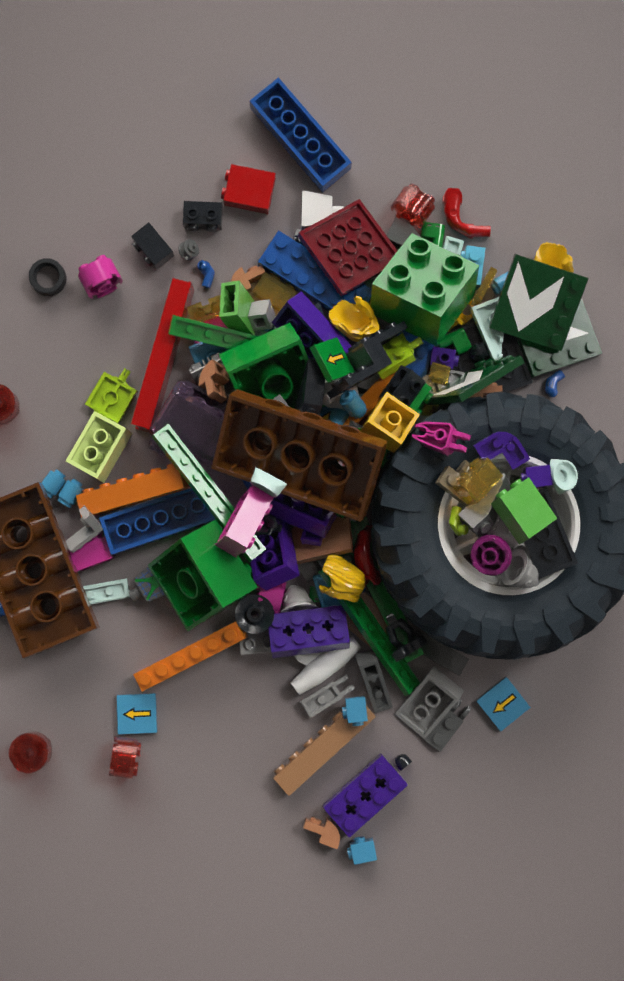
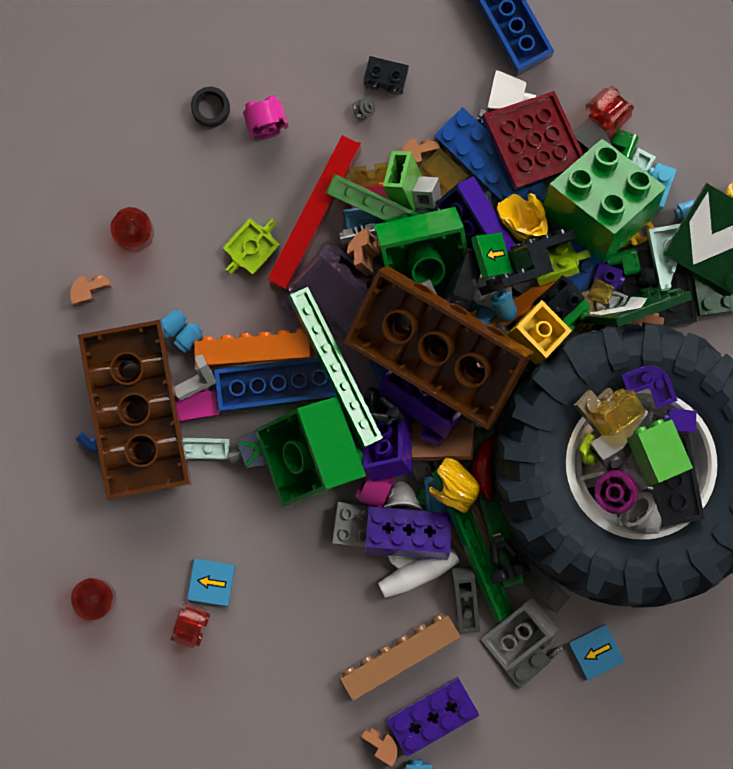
camera: 15 degrees right, 0 degrees up
yellowish green slope [66,411,133,483] -> none
black brick [131,222,174,269] -> none
orange brick [133,621,248,692] -> none
blue arm [197,260,215,289] -> none
brick [215,485,274,557] -> none
red brick [221,164,276,214] -> none
black dish [235,594,274,634] -> none
light aqua piece [250,467,287,497] -> none
light grey hinge [300,674,355,718] -> none
dark azure brick [342,696,368,726] -> none
black hinge [395,754,412,771] -> none
dark pink hinge [412,422,471,456] -> none
red piece [443,188,491,239] -> none
clear yellow tile [471,267,497,306] -> none
blue arm [545,370,565,398] -> none
light aqua piece [550,459,578,495] -> none

